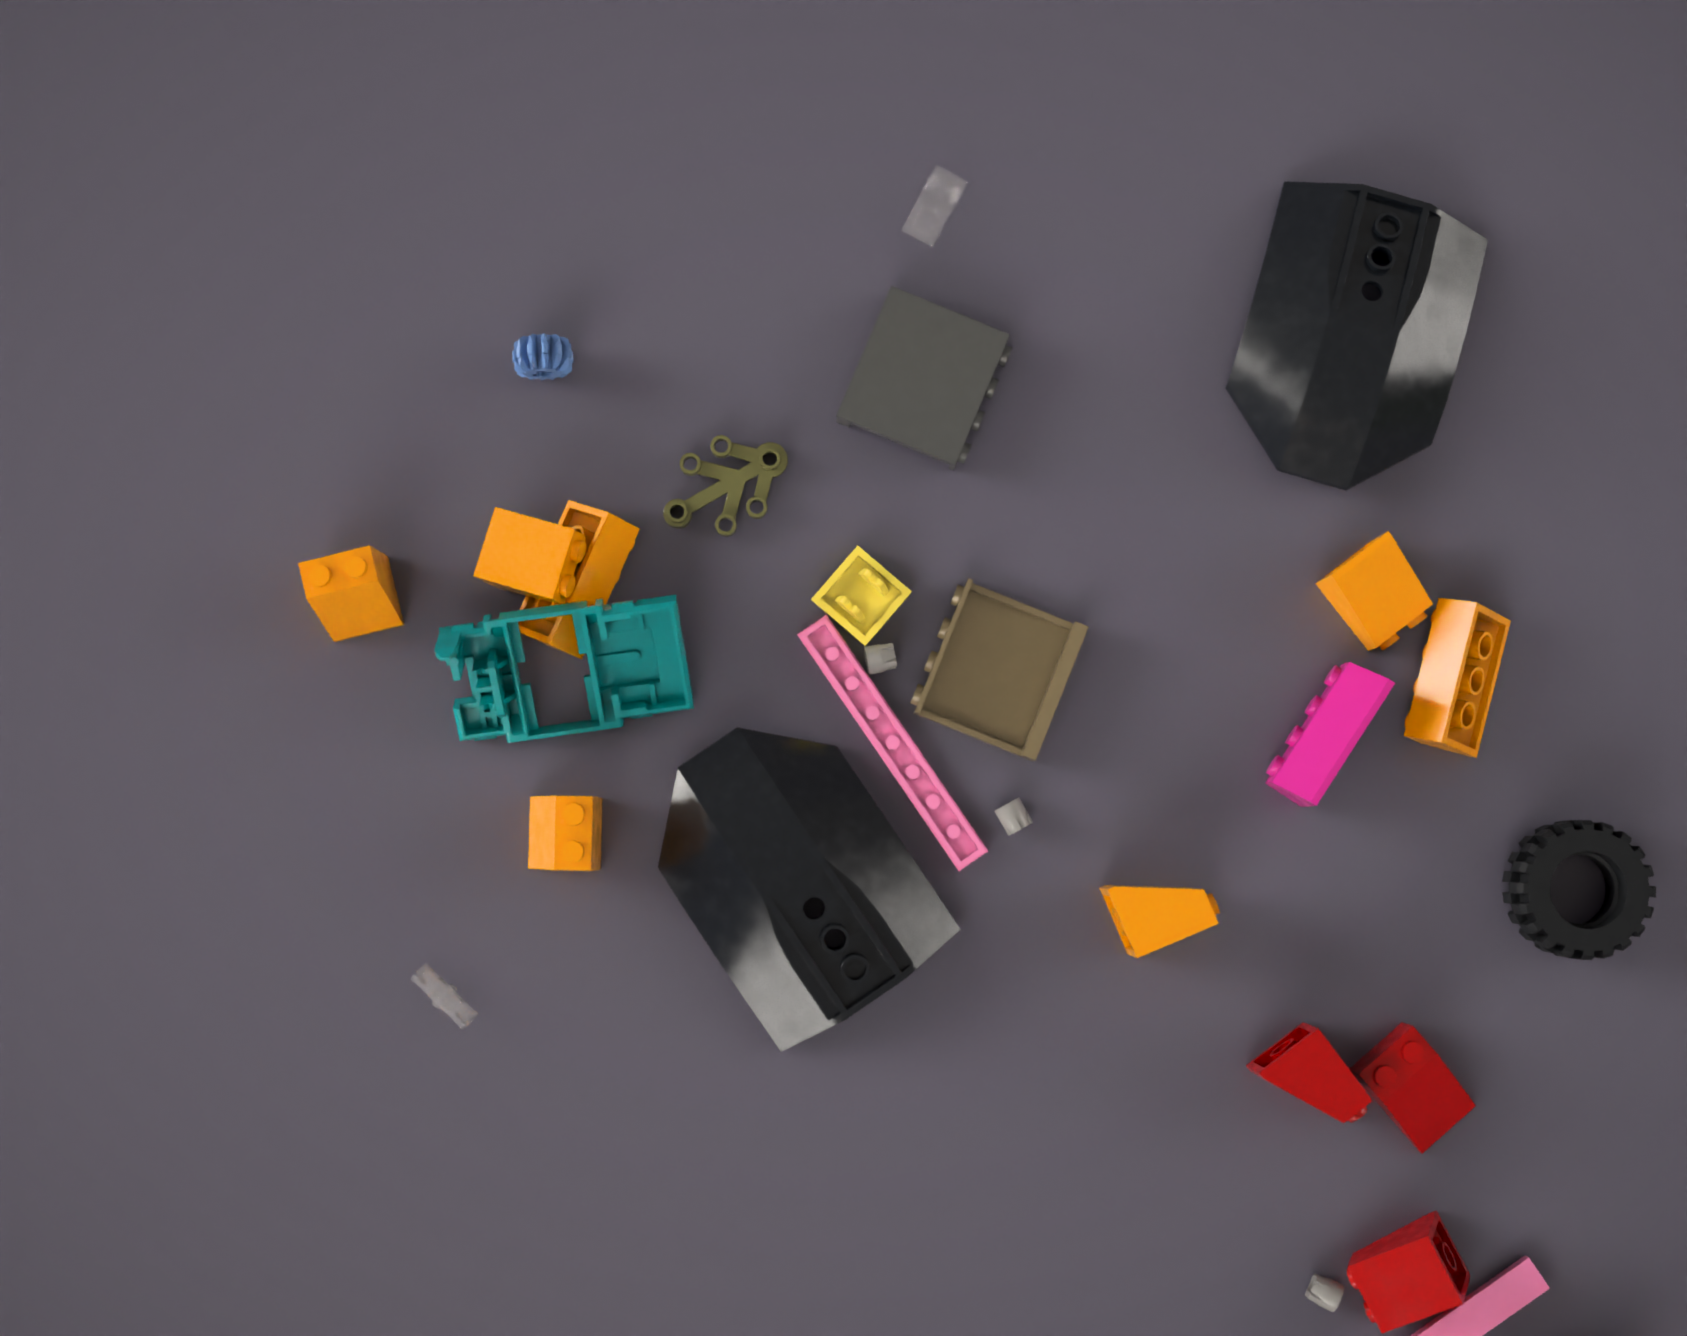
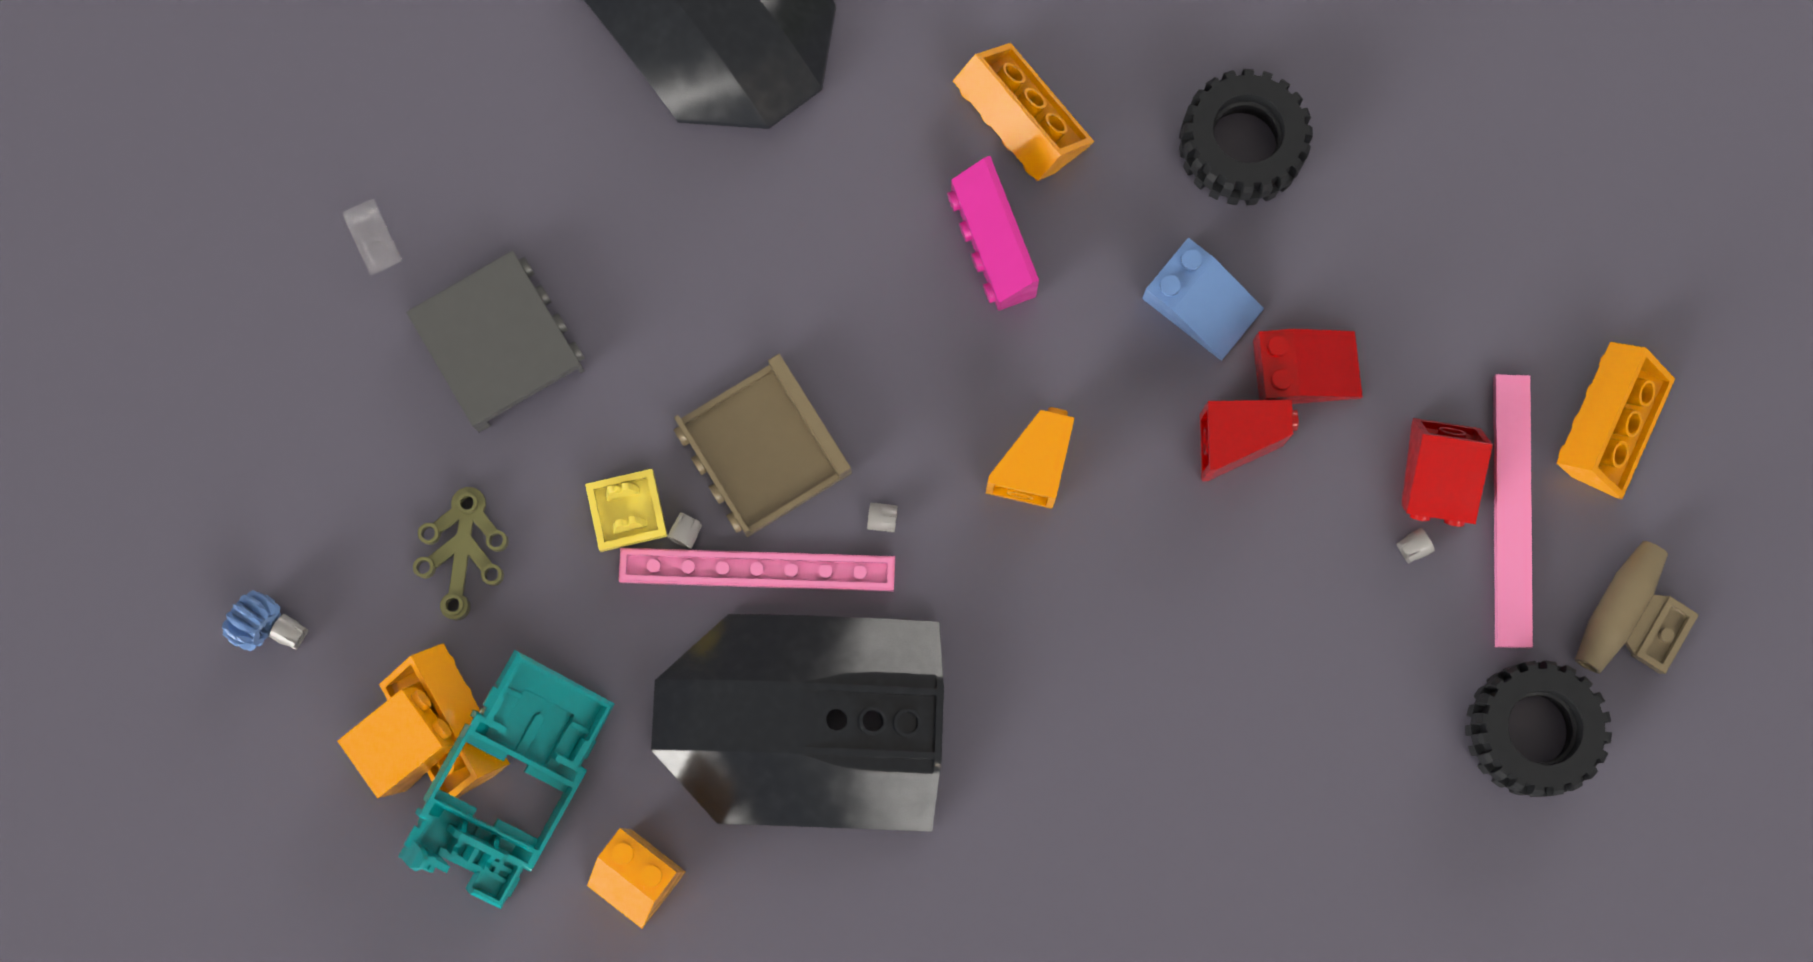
camera: 50 degrees left, 5 degrees down
light orange slope [298,545,404,642] -> none
light orange slope [1315,531,1433,651] -> none
none -> light grey hose [269,614,308,650]
none -> medium blue slope [1142,238,1264,361]

